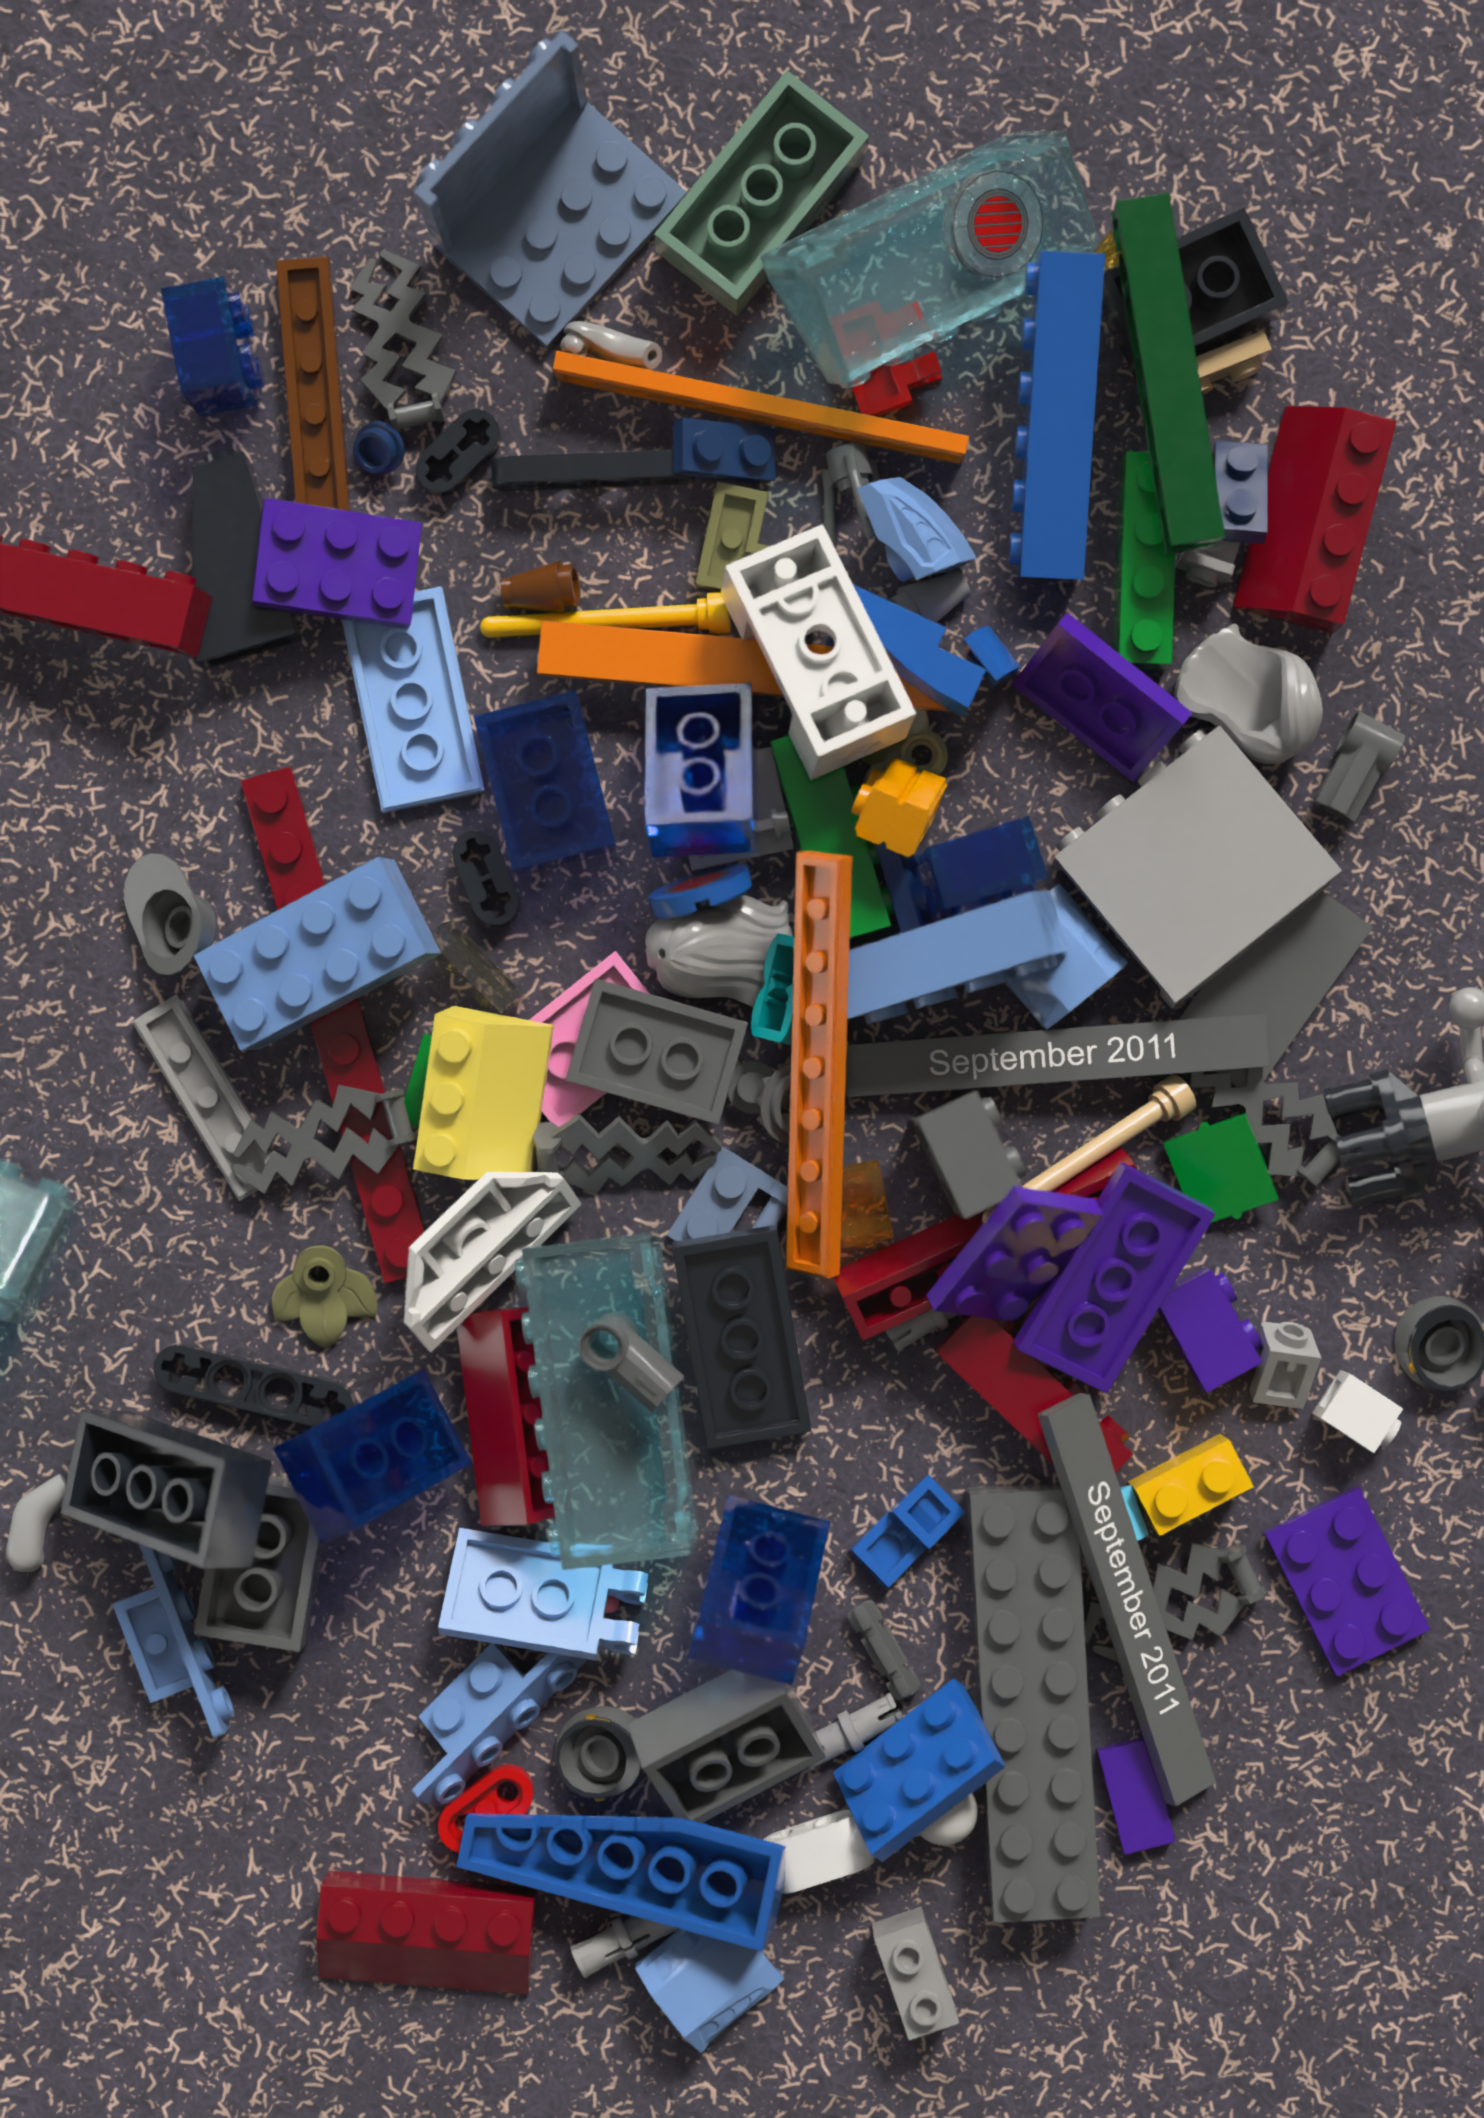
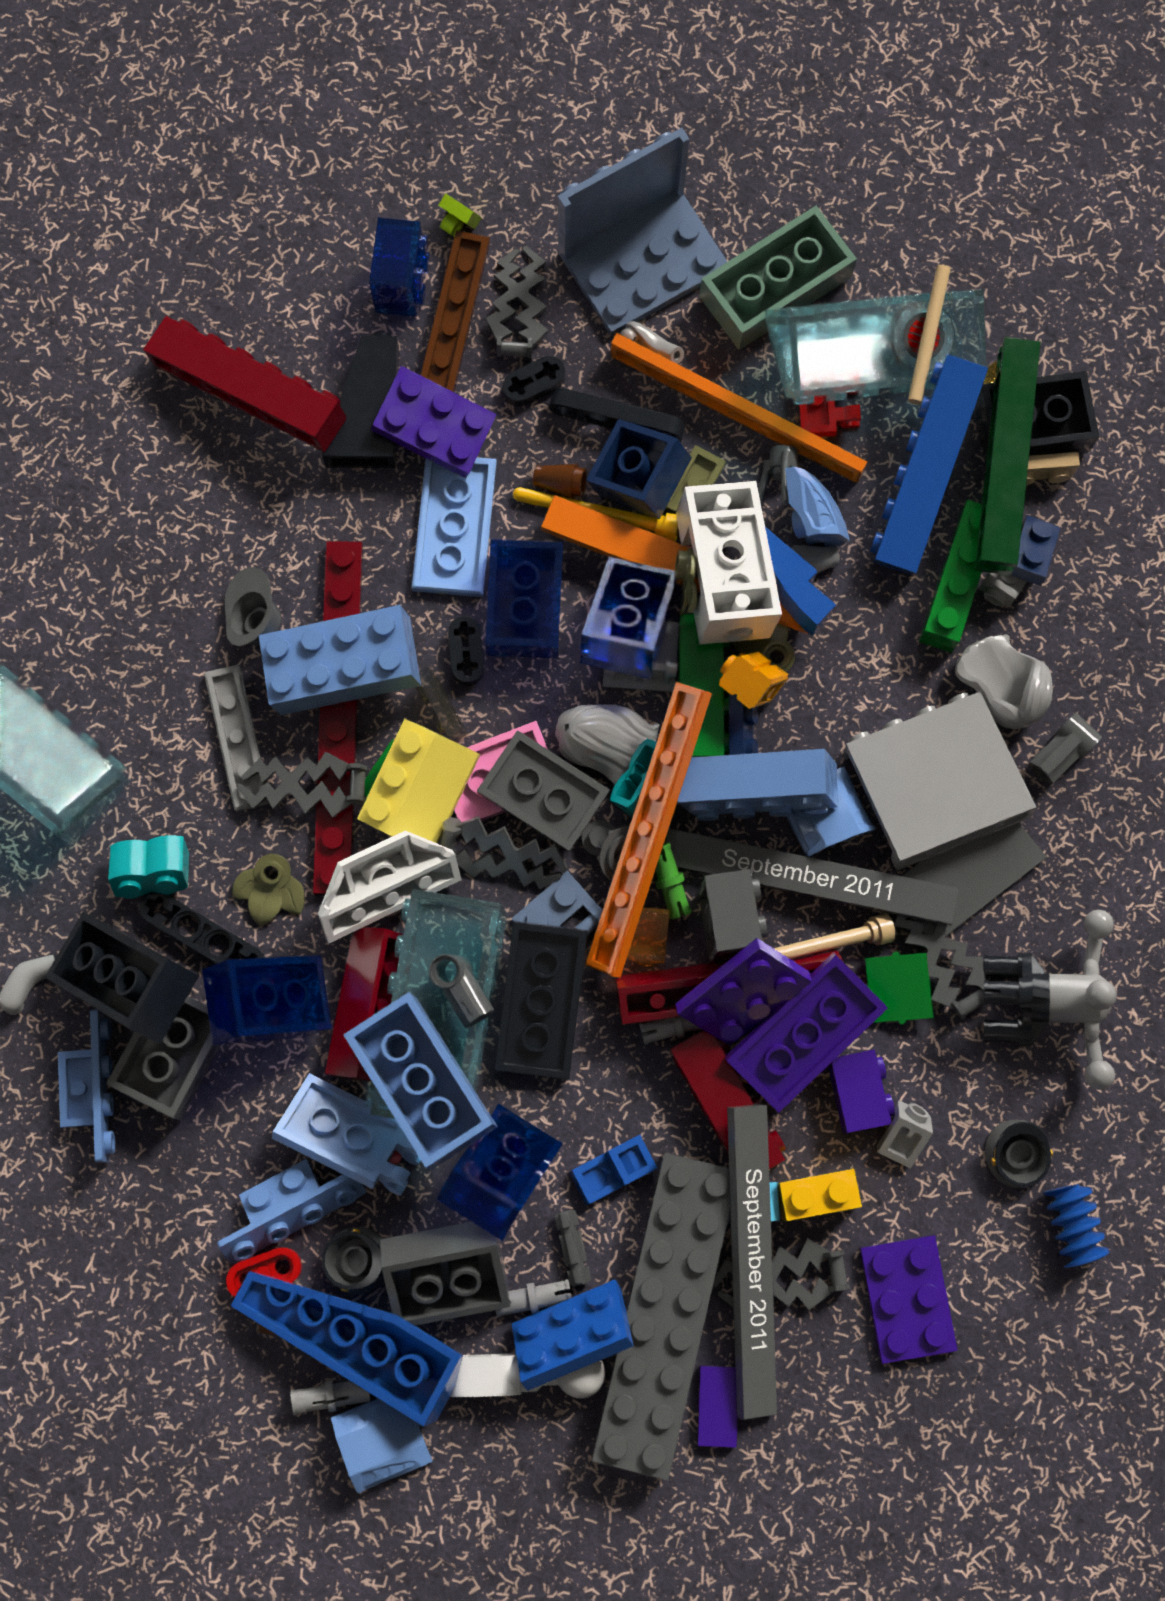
camera: 10 degrees right, 10 degrees down
dark red slope [316,1870,538,1995] -> none
dark blue plate [353,421,405,475] -> none
blue tile [647,864,752,919] -> none
dark blue plate [673,418,776,484] -> none
light grey brick [872,1907,959,2041] -> none
clear blue brick [922,816,1048,917] -> none
blue slope [960,626,1022,688] -> none
dark purple plate [1011,612,1192,782] -> none
dark red slope [1232,406,1397,634] -> none
white brick [1312,1370,1403,1453] -> none
none -> teal brick [108,835,189,899]
none -> medium blue brick [343,992,498,1170]
none -> lime tile [438,193,482,237]
none -> dark blue brick [586,419,692,519]
none -> bright green pin [655,842,692,919]
none -> olive plate [675,548,698,615]
none -> tan bar [908,265,951,404]

